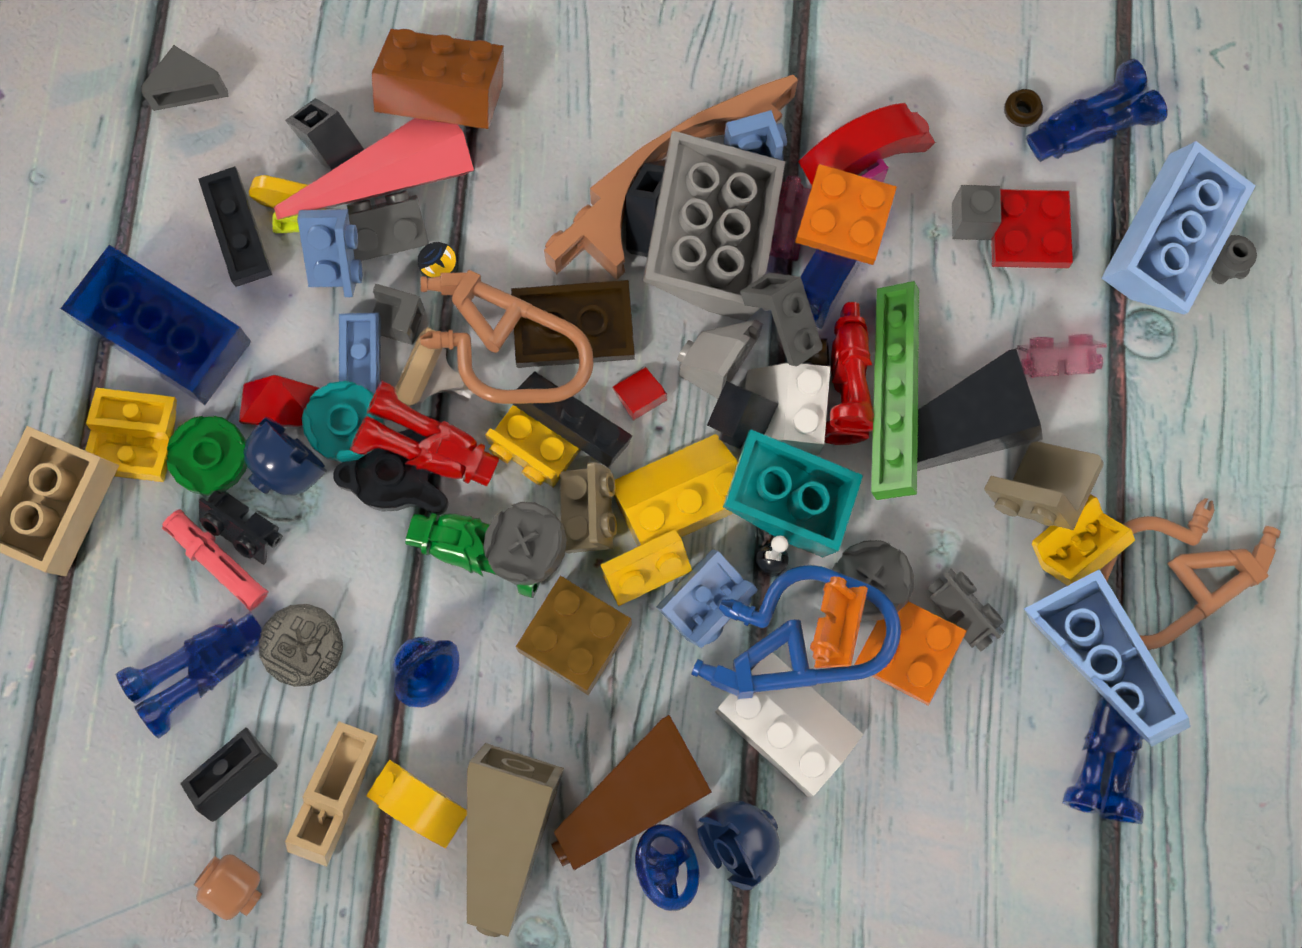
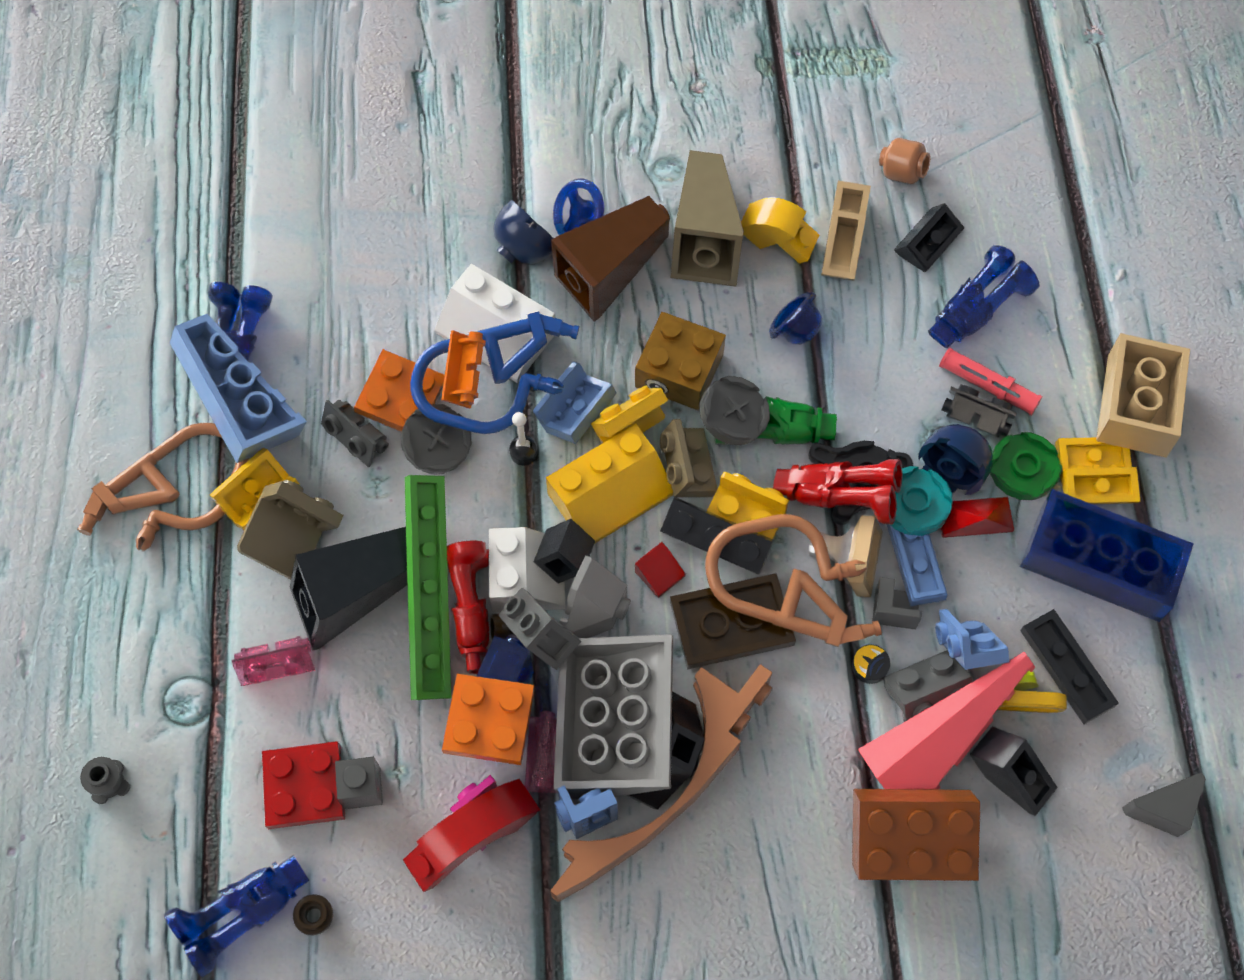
camera: 175 degrees right, 10 degrees down
clear smoke tile [258,604,343,687] -> none
teal slope [723,429,863,558] -> none
light blue slope [1101,141,1256,315] -> none

